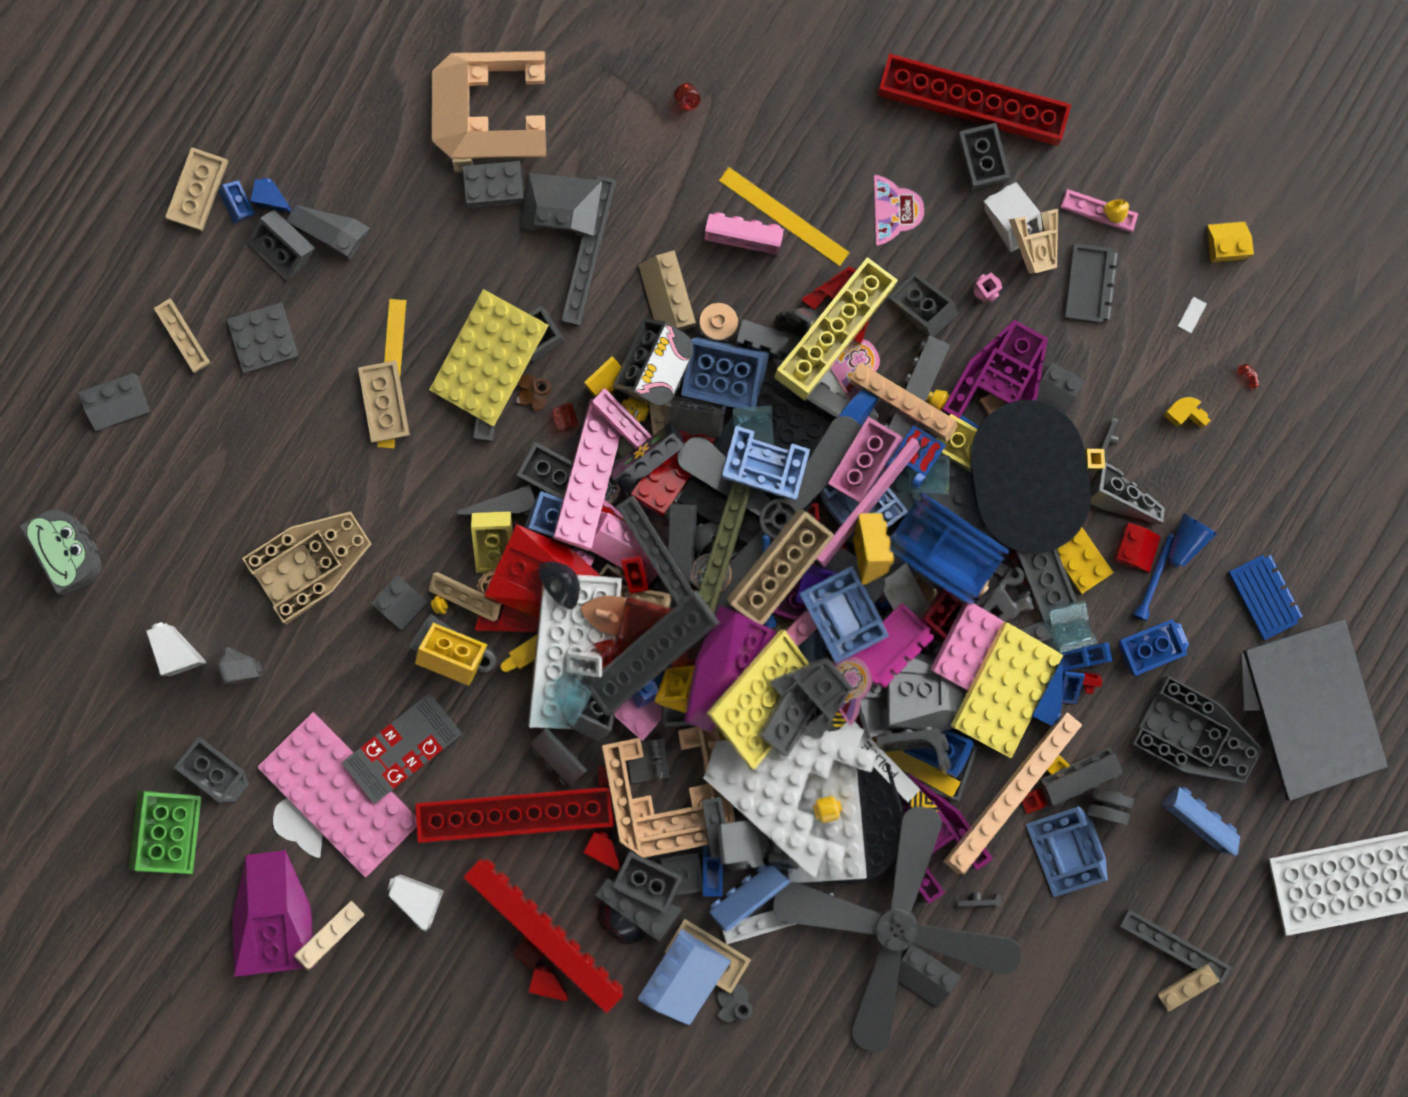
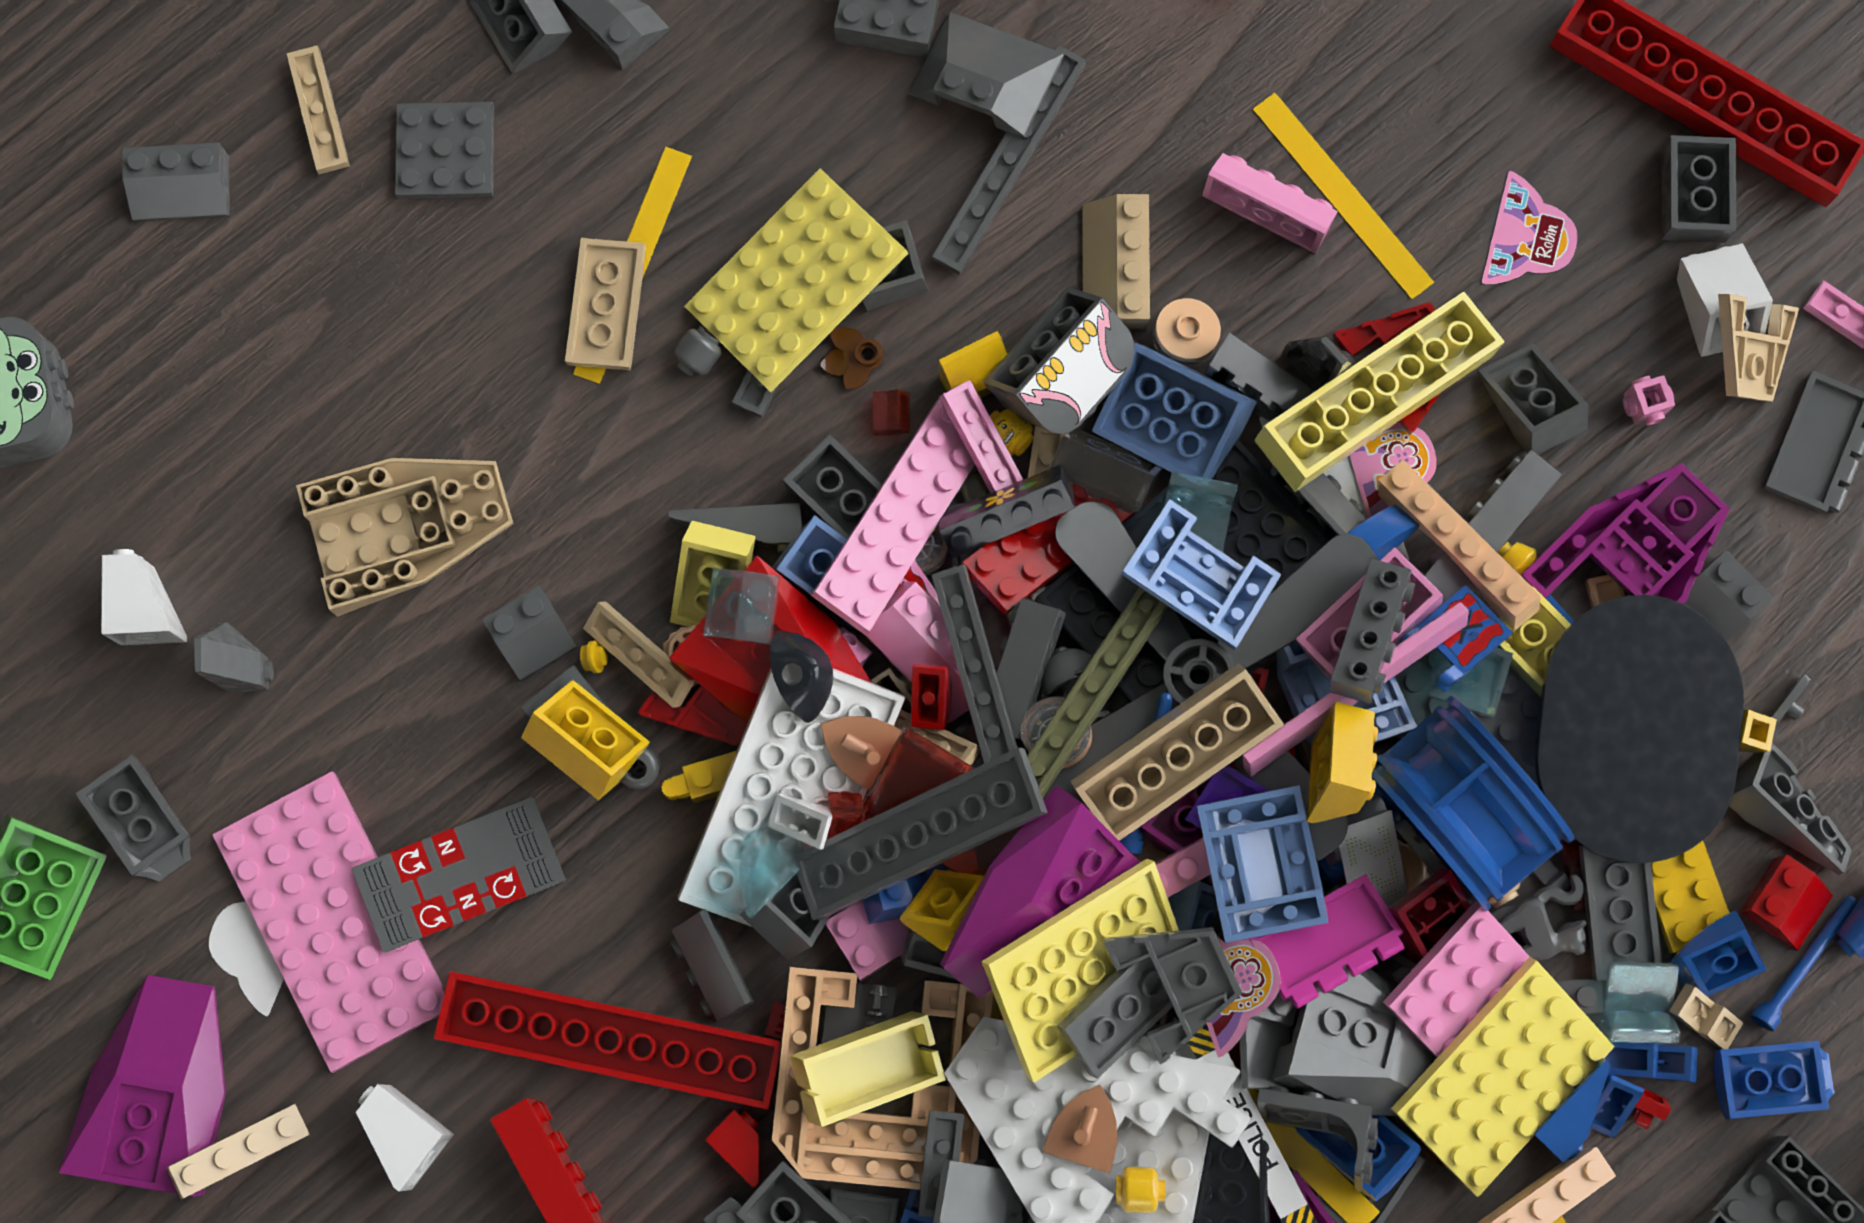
camera: 25 degrees right, 5 degrees down
none -> dark grey head [674,326,722,376]
none -> clear light blue slope [703,568,781,645]
none -> light yellow piece [789,1011,946,1127]
none -> nougat shield [1043,1084,1118,1174]
none -> dark grey brick [1330,558,1415,704]
none -> tan slope [1669,983,1743,1050]
none -> blue slope [1670,910,1767,997]

